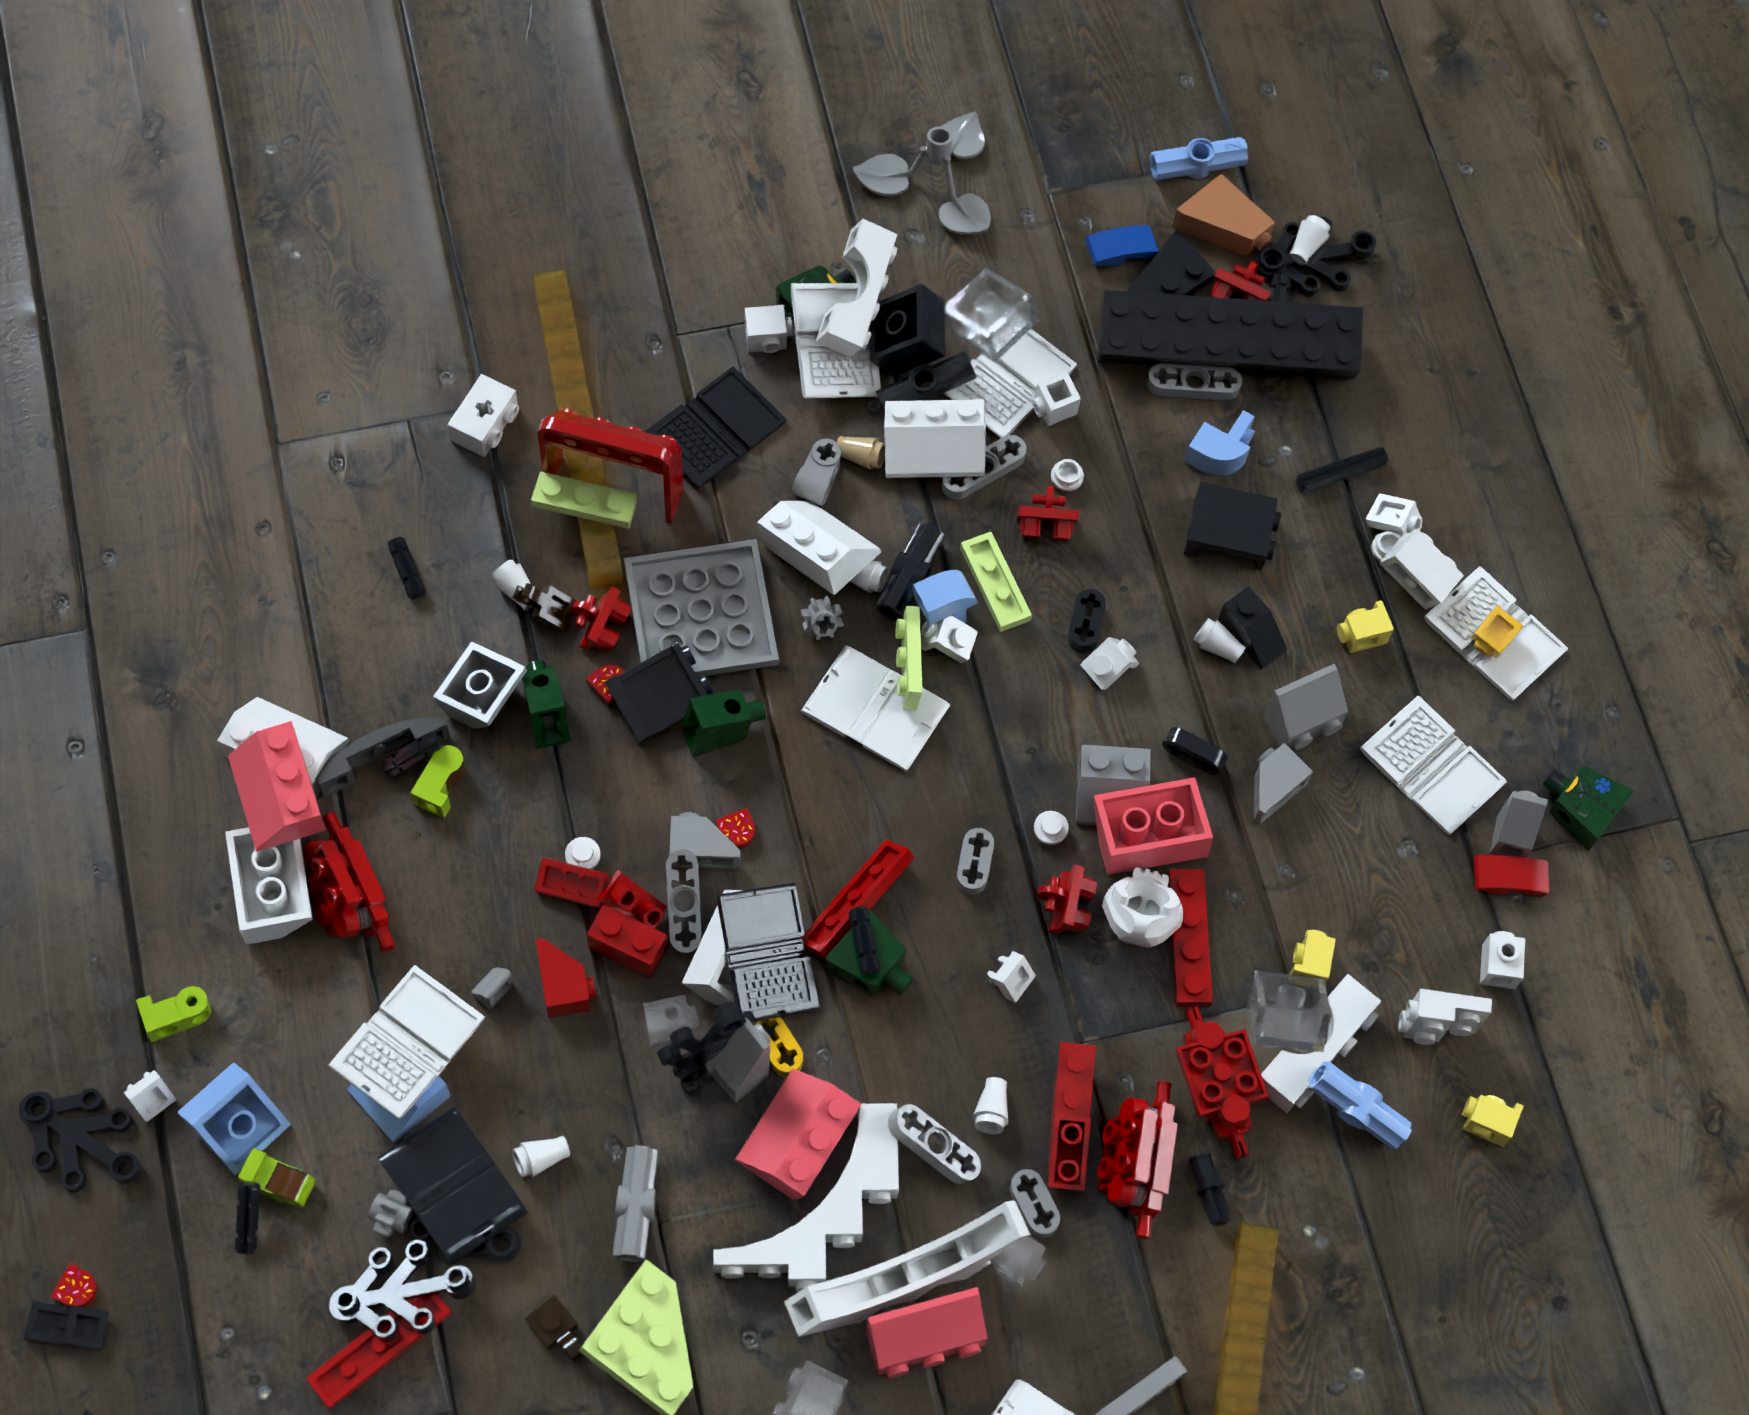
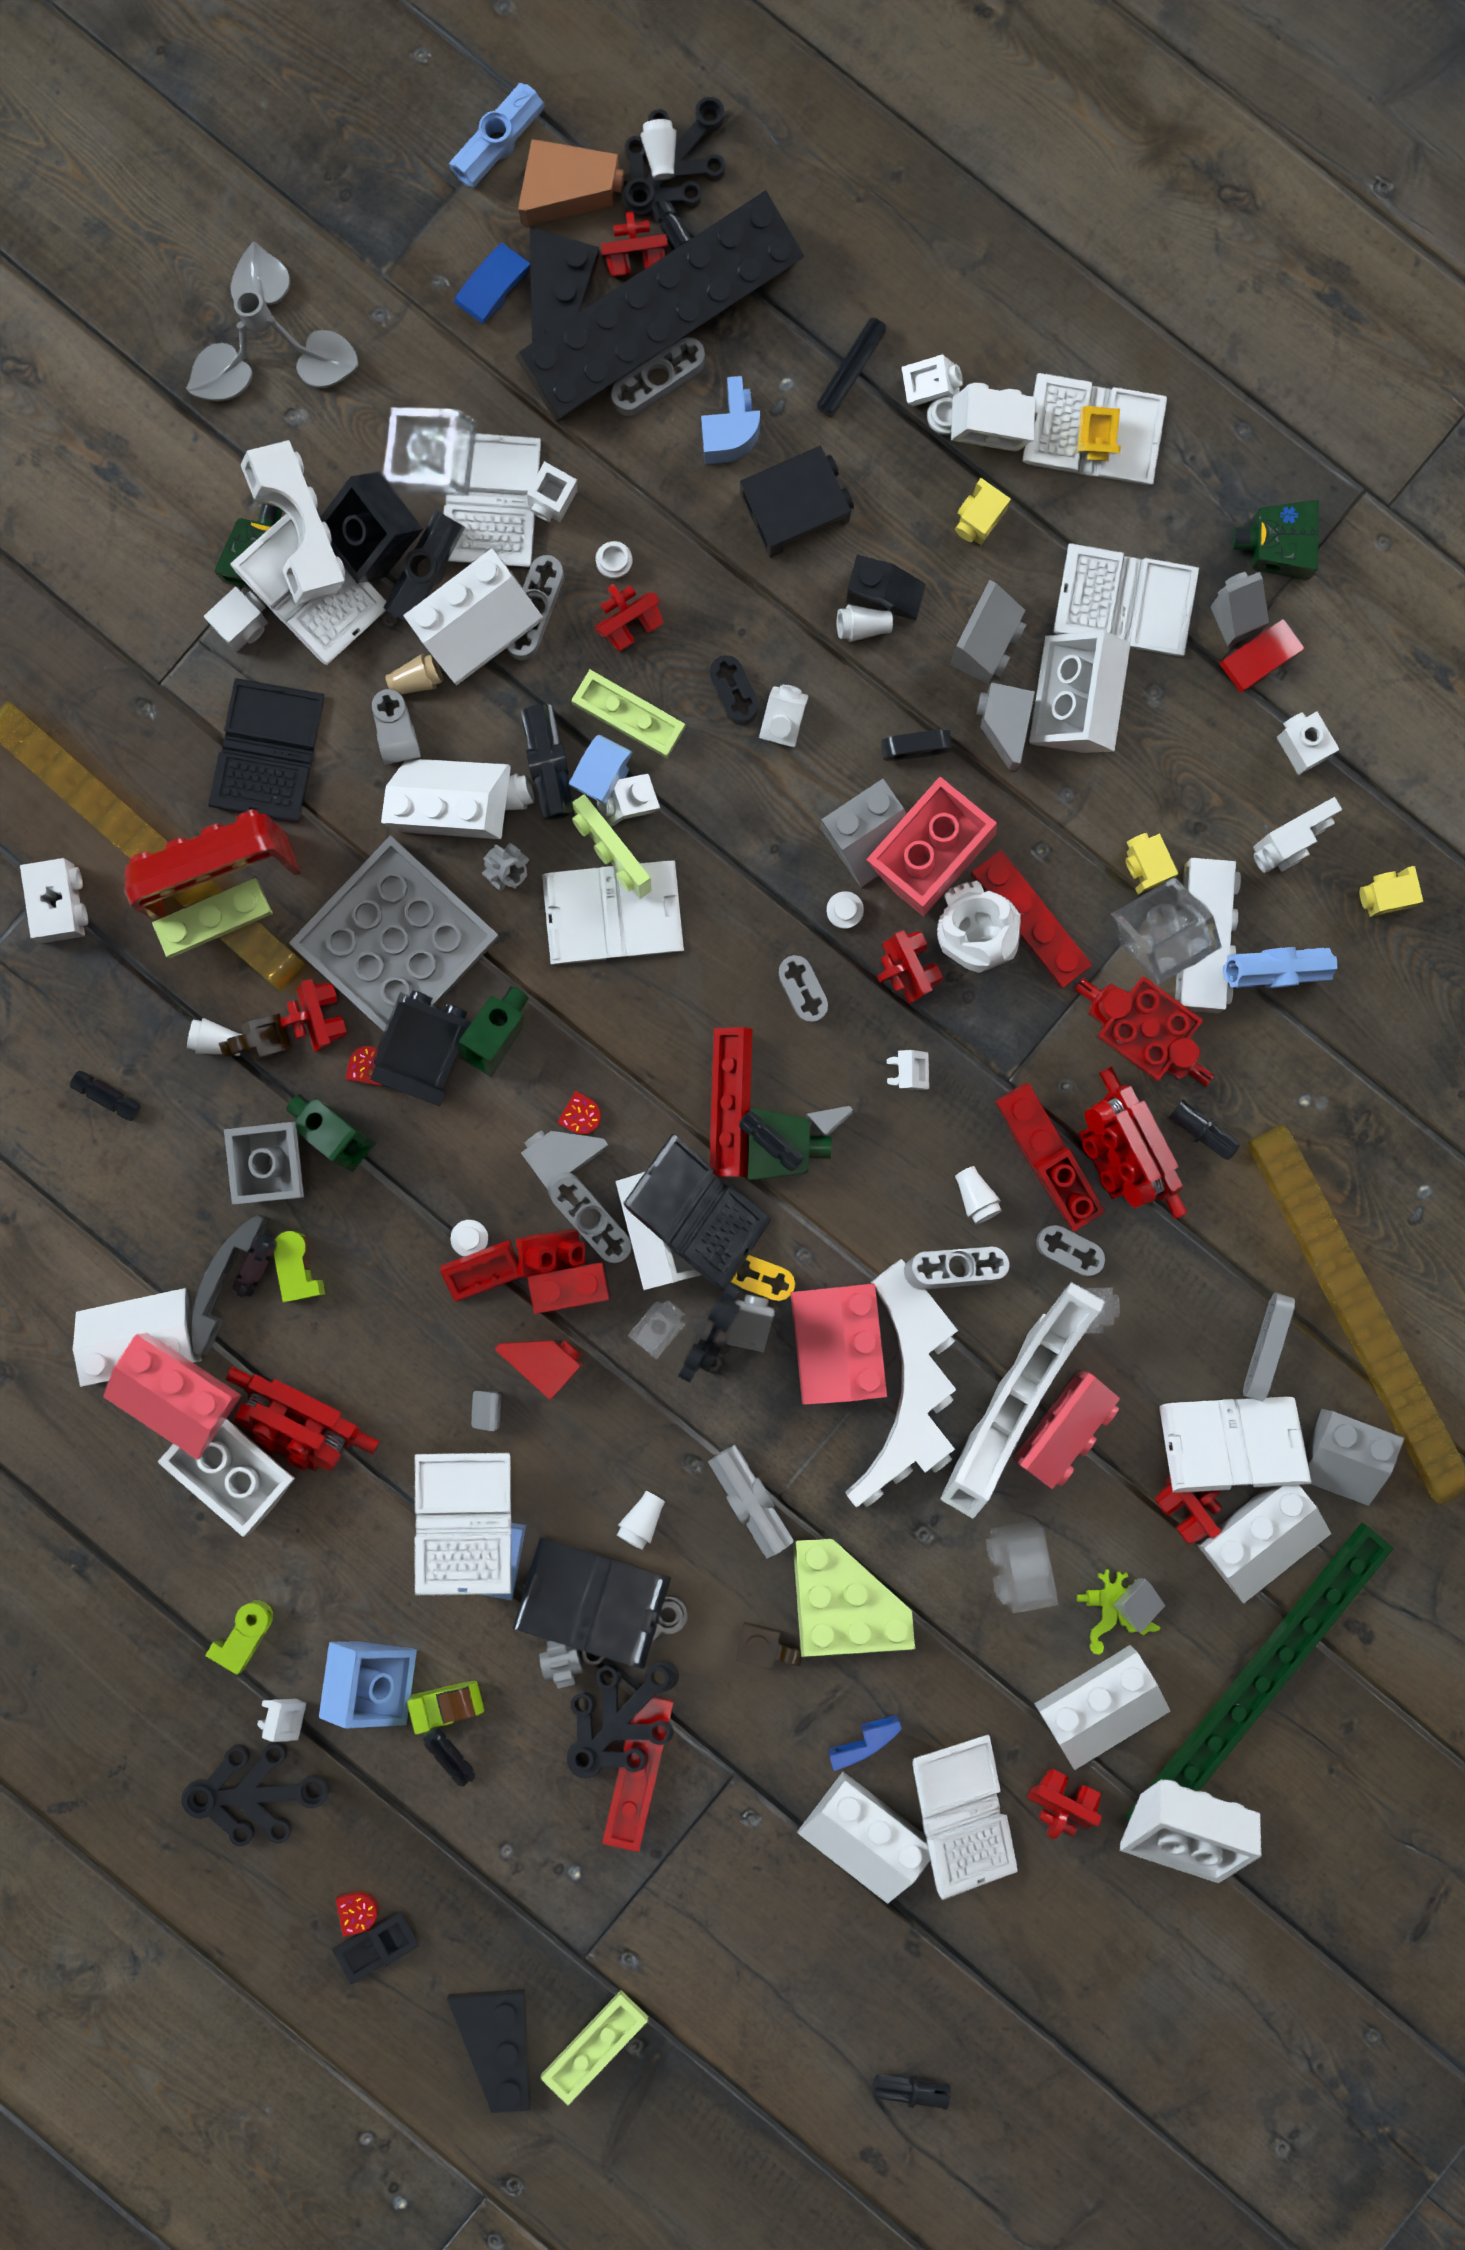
camera: 30 degrees left, 20 degrees up
none -> light grey slope [806,1106,853,1136]
none -> white slope [1029,630,1131,753]

